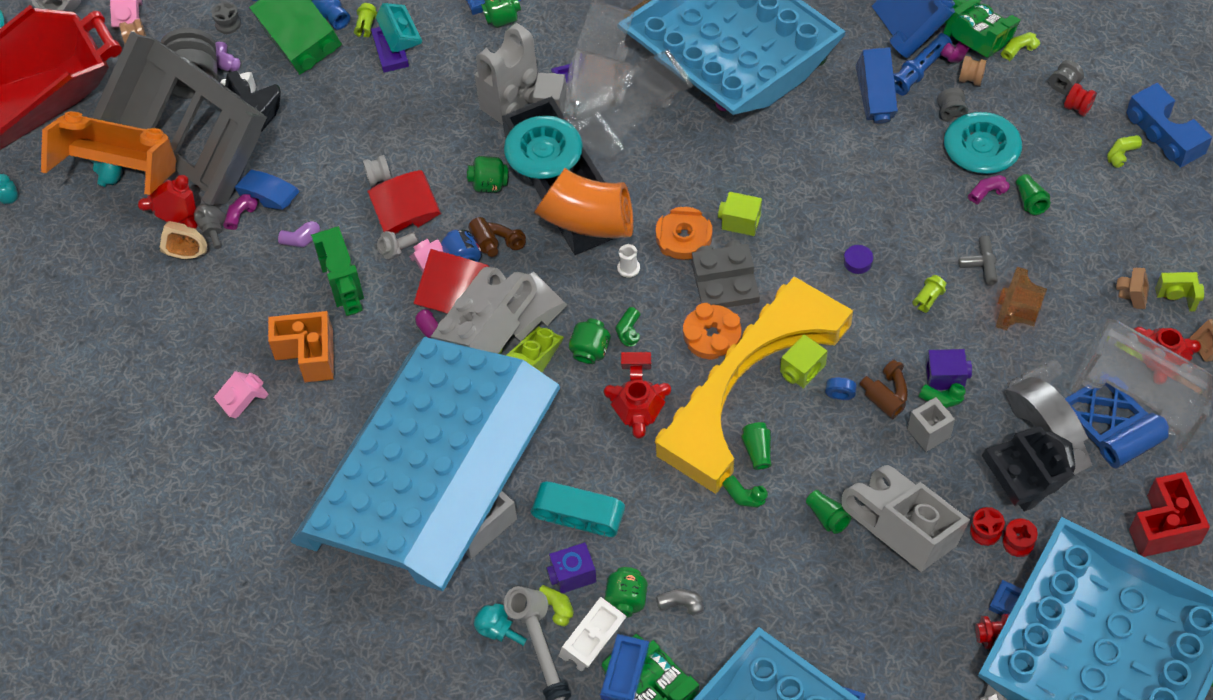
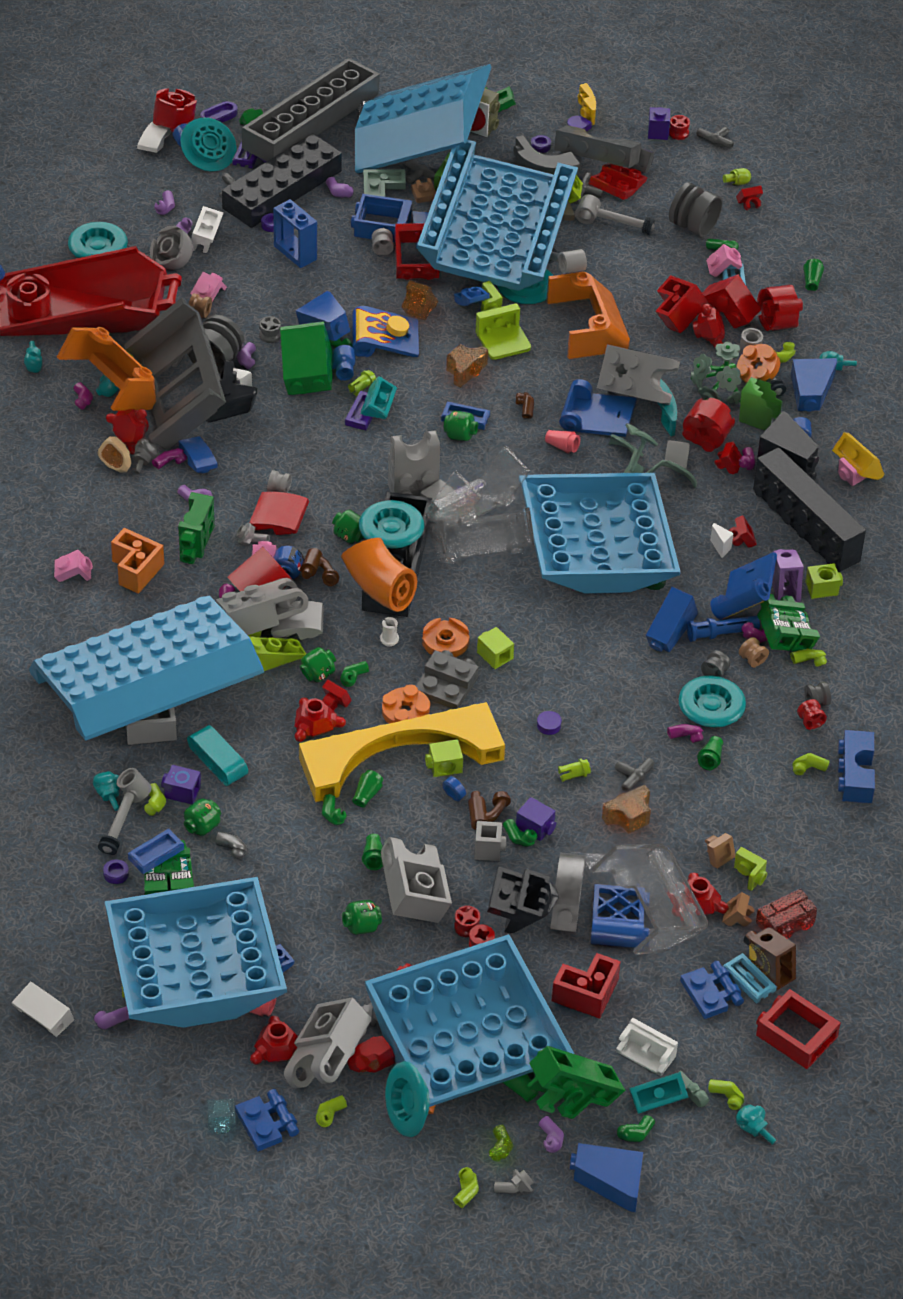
camera: 30 degrees right, 10 degrees down
white hinge [558,597,627,671] -> none
none -> magenta arm [73,382,93,410]
none -> green head [342,900,382,935]

